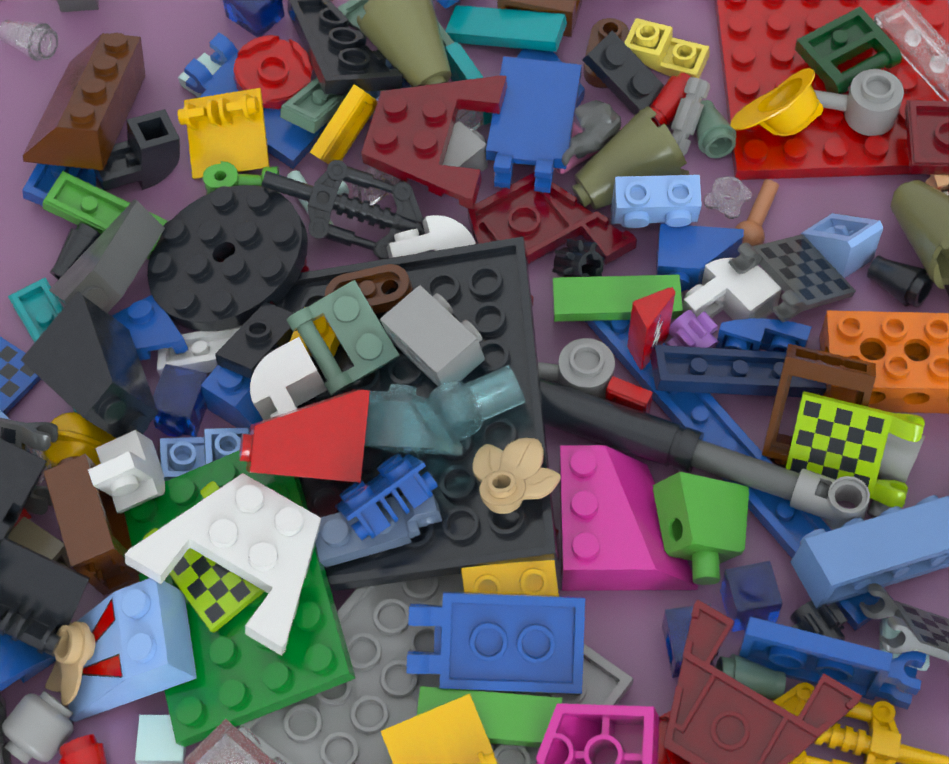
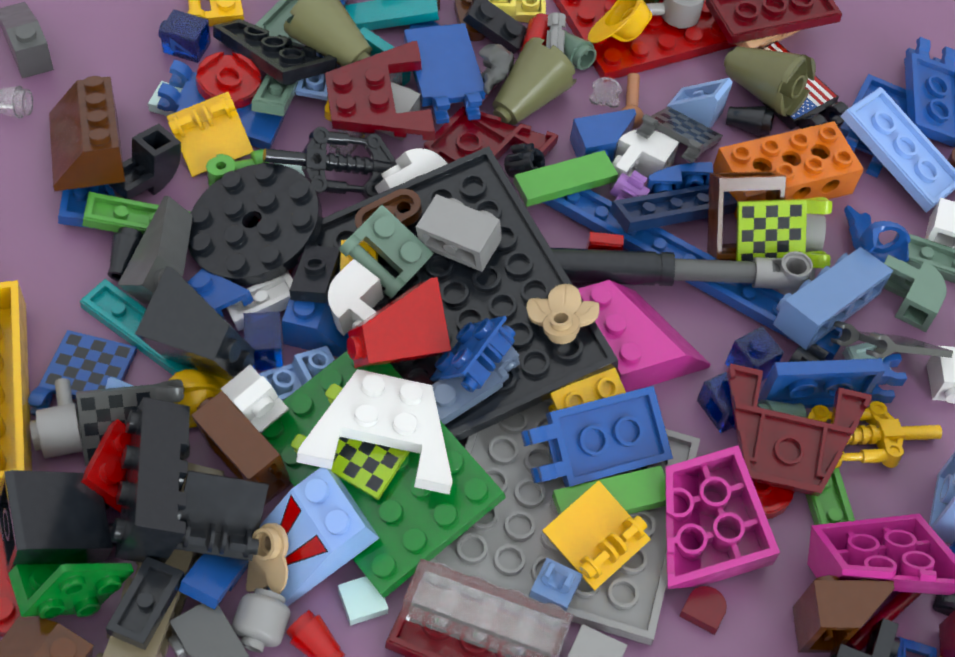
camera: 30 degrees left, 5 degrees down
yellow tile [310,84,378,164] -> none
clear light blue slope [364,384,463,456] -> none
clear light blue piece [428,365,525,441] -> none
light grey piece [538,338,615,399] -> none
light blue plate [611,175,702,228] -> none
red slope [627,287,675,370] -> none
bright green torso [653,472,749,585] -> none

